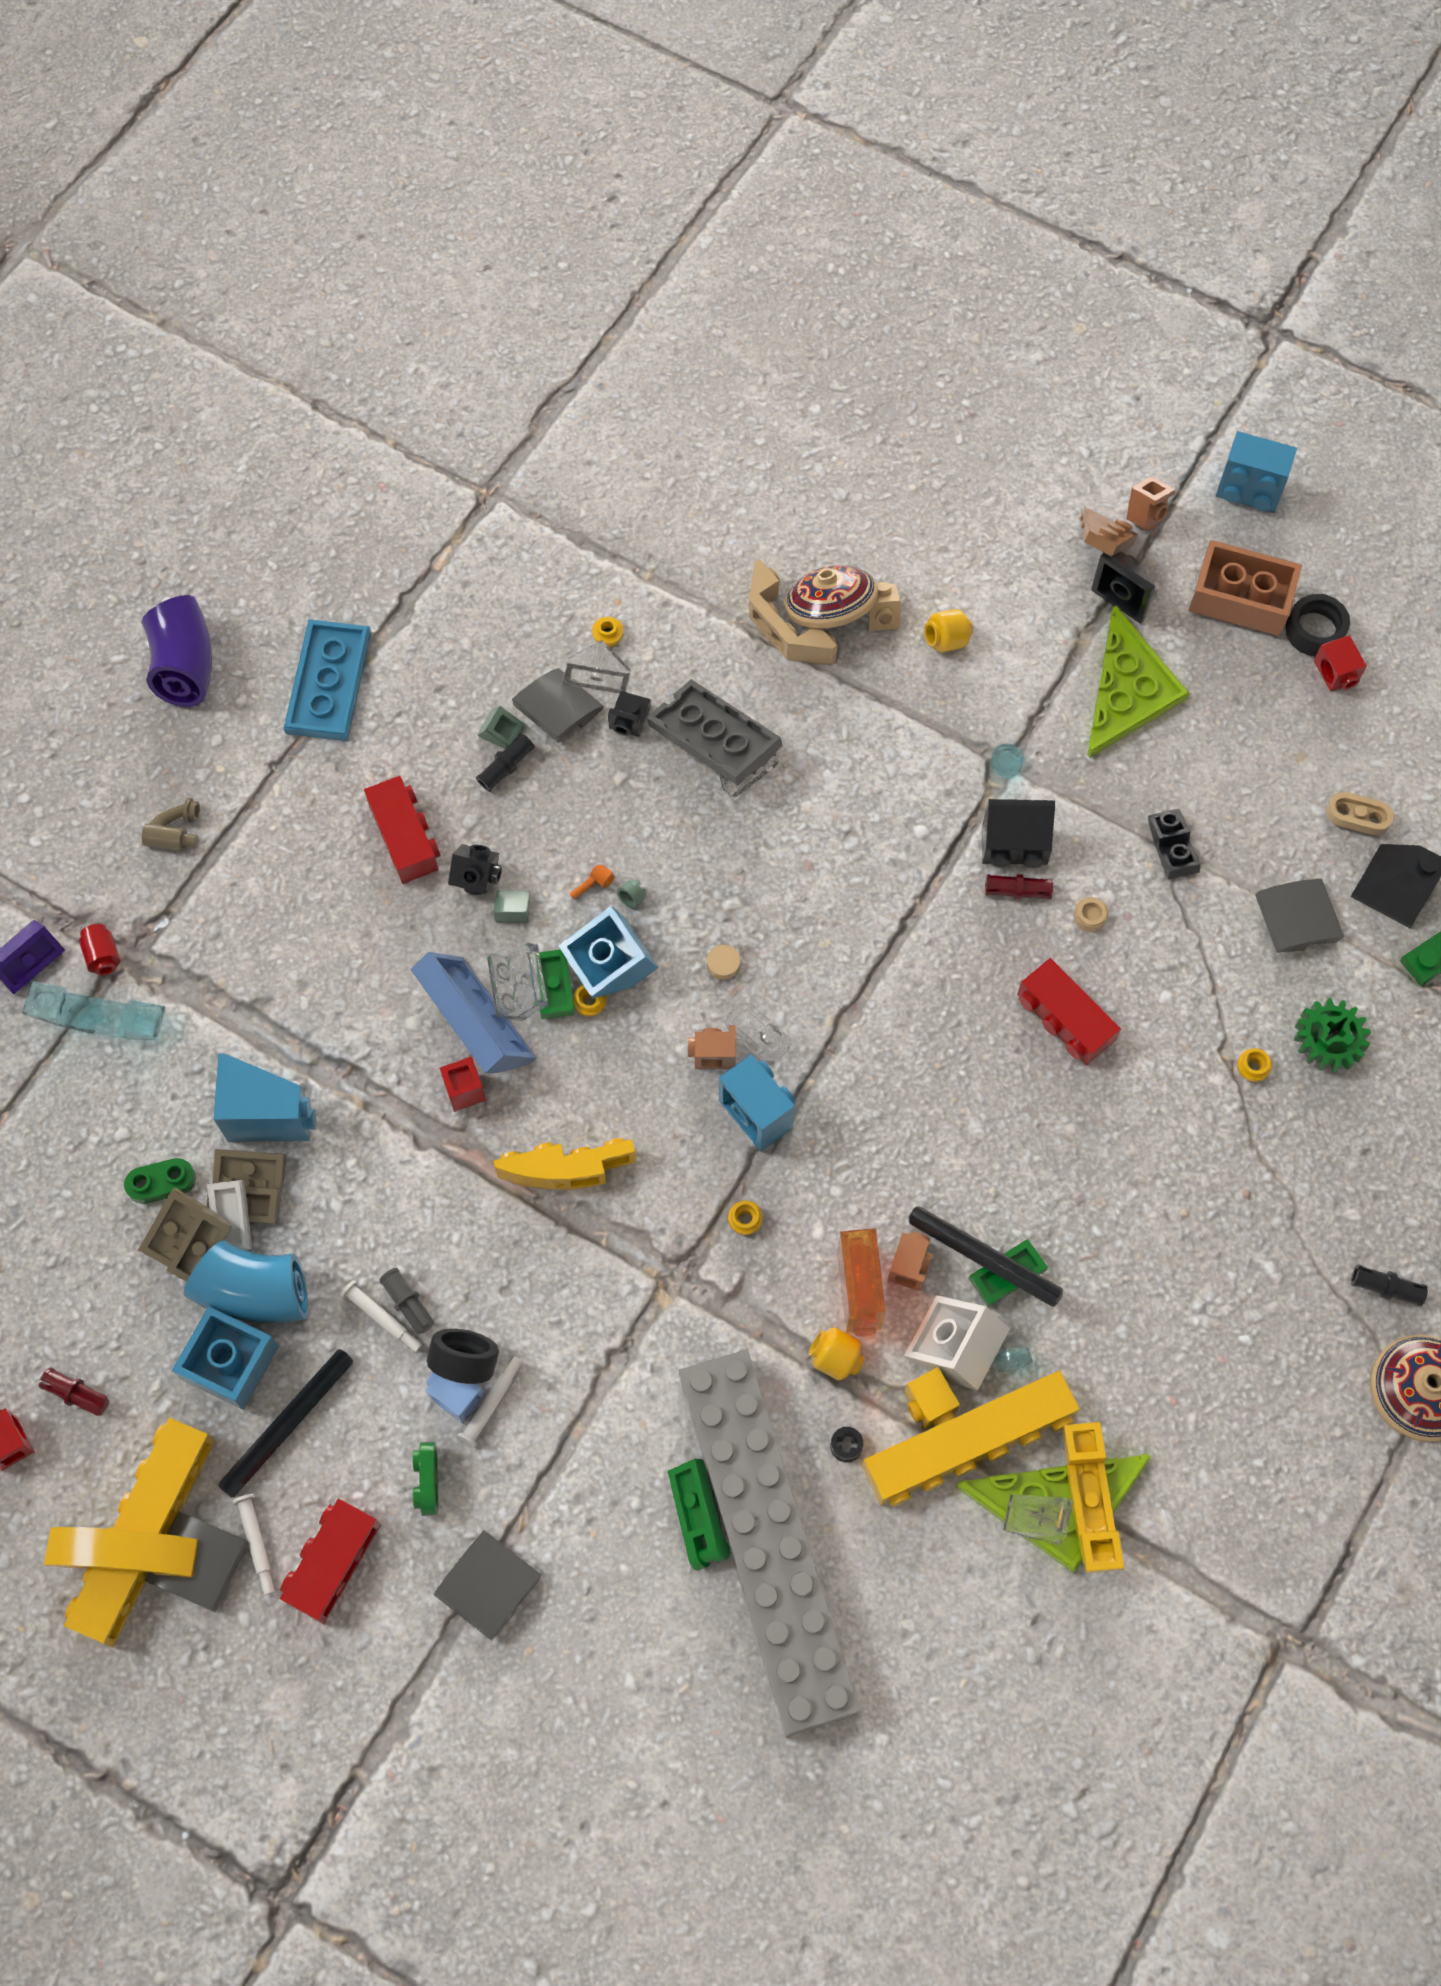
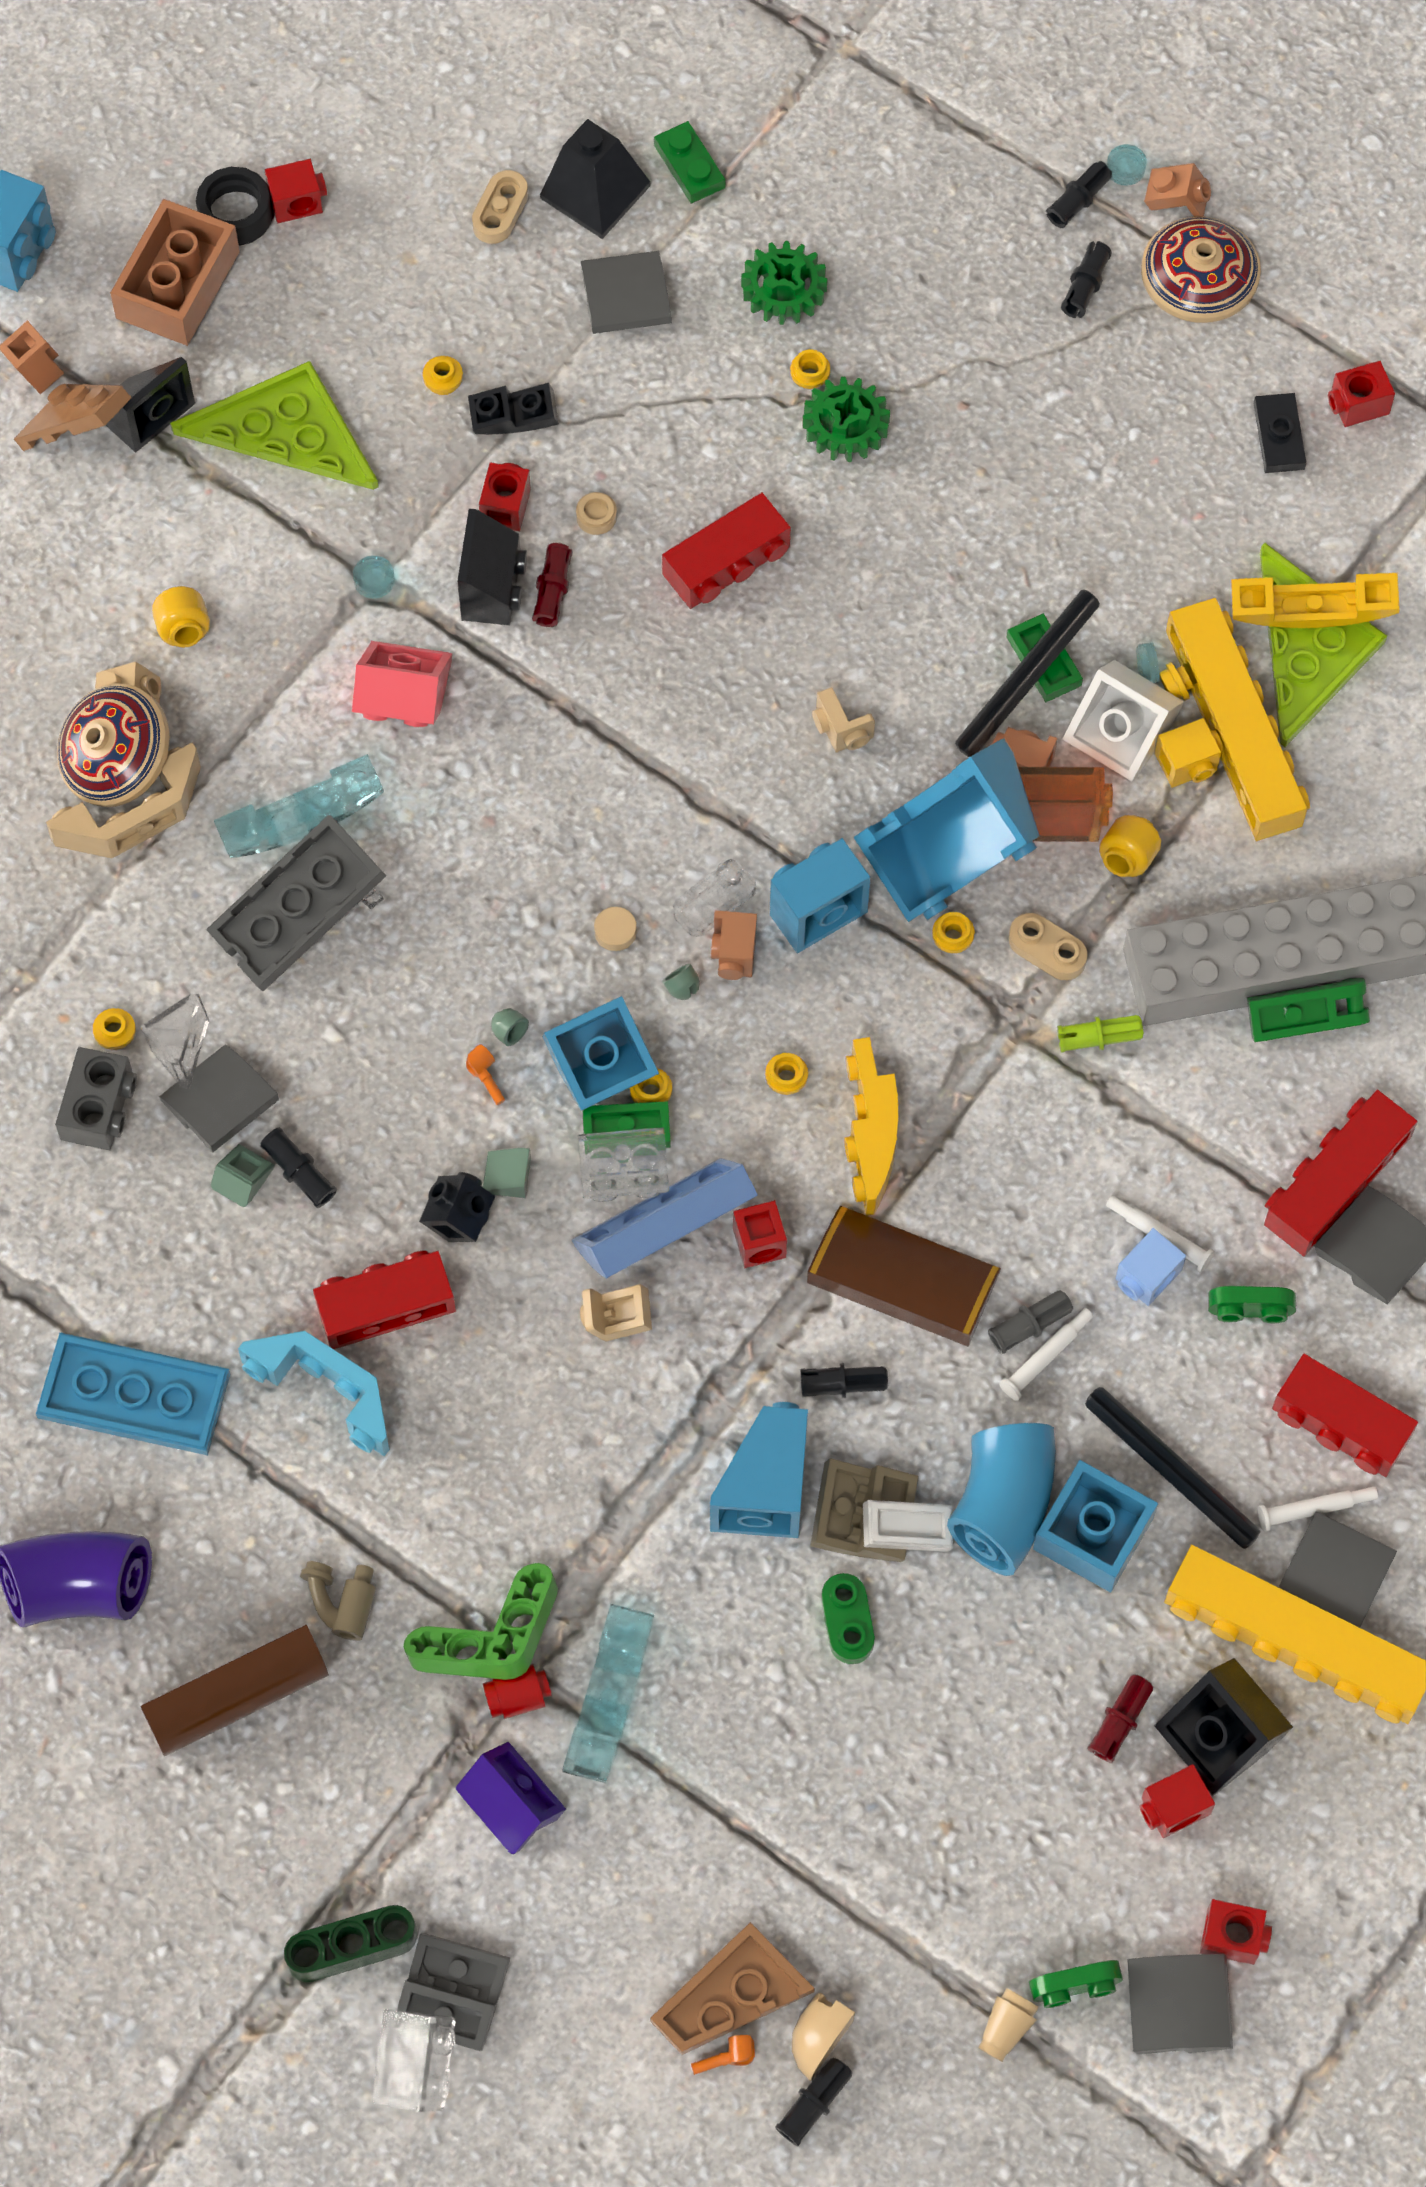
camera: 85 degrees left, 0 degrees up
yellow slope [44,1527,199,1578] -> none
dark tan slope [138,1188,232,1282] -> none
black tyre [426,1328,499,1384] -> none
black bracket [608,691,651,737] -> none
black bush [830,1427,863,1463] -> none
clear slope [1003,1494,1073,1545] -> none
none -> dark grey brick [55,1047,137,1151]
none -> reddish brown brick [140,1624,329,1757]
none -> clear light blue slope [214,754,384,858]
none -> medium azure slope [238,1331,390,1457]
none -> coral slope [352,641,452,727]
none -> bright green beam [403,1563,558,1680]
none -> yellow plate [423,356,463,395]
none -> red brick [479,462,531,532]
none -> tan bracket [580,1284,652,1342]
none -> sand green hinge [662,963,700,1000]
none -> yellow plate [765,1053,808,1095]
none -> black axle [800,1363,888,1398]
none -> green gear [802,376,890,462]
none -> reddish brown slope [807,1205,1001,1347]
none -> tan bracket [812,687,875,753]
none -> dark azure windscreen [854,738,1040,922]
none -> tan plate [1009,913,1087,980]
none -> lime axle [1057,1015,1144,1053]
none -> black slope [1154,1658,1293,1795]
none -> yellow plate [1158,662,1194,701]
none -> black plate [1253,393,1306,473]
none -> red brick [1264,1089,1418,1257]
none -> red brick [1328,360,1395,427]

